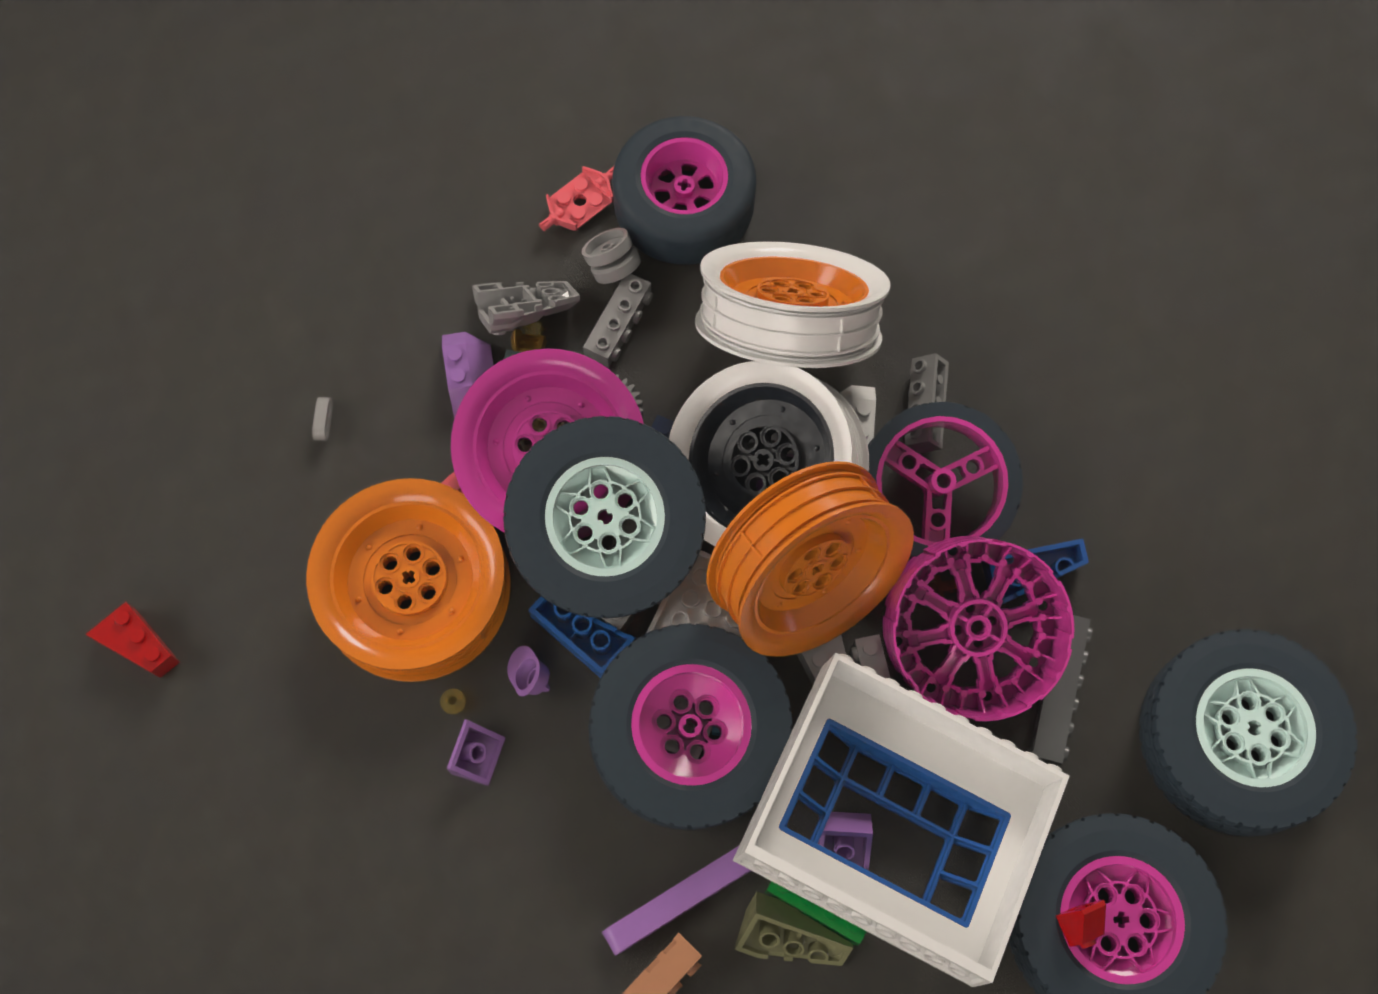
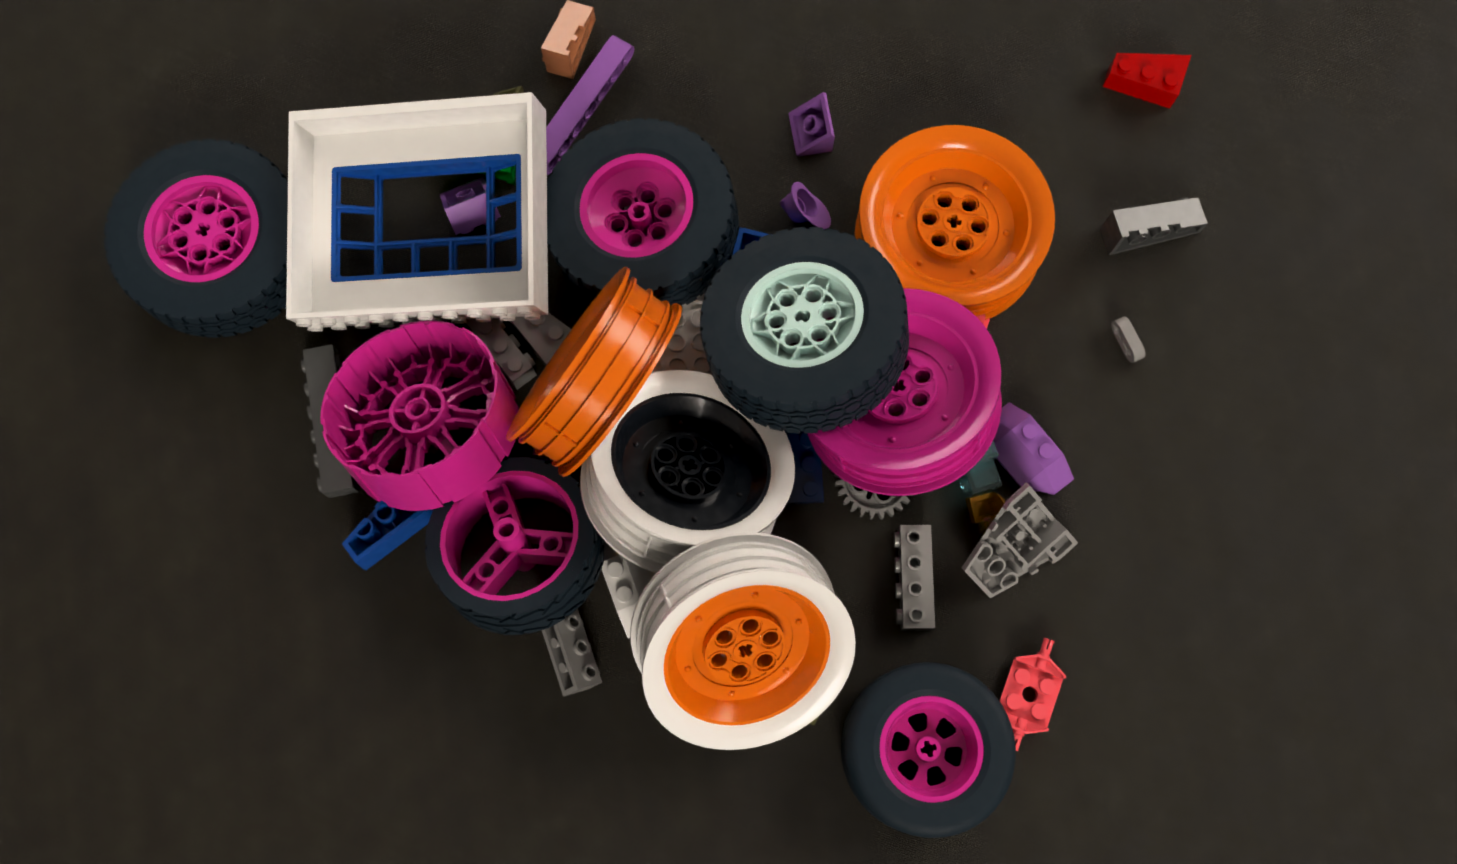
camera: 155 degrees right, 5 degrees up
clear yellow plate [440,689,466,714] -> none
light grey wheel [582,228,641,284] -> none
red slope [1056,900,1106,949] -> none
black wheel [1139,629,1358,837] -> none
none -> wedge [1100,197,1208,255]

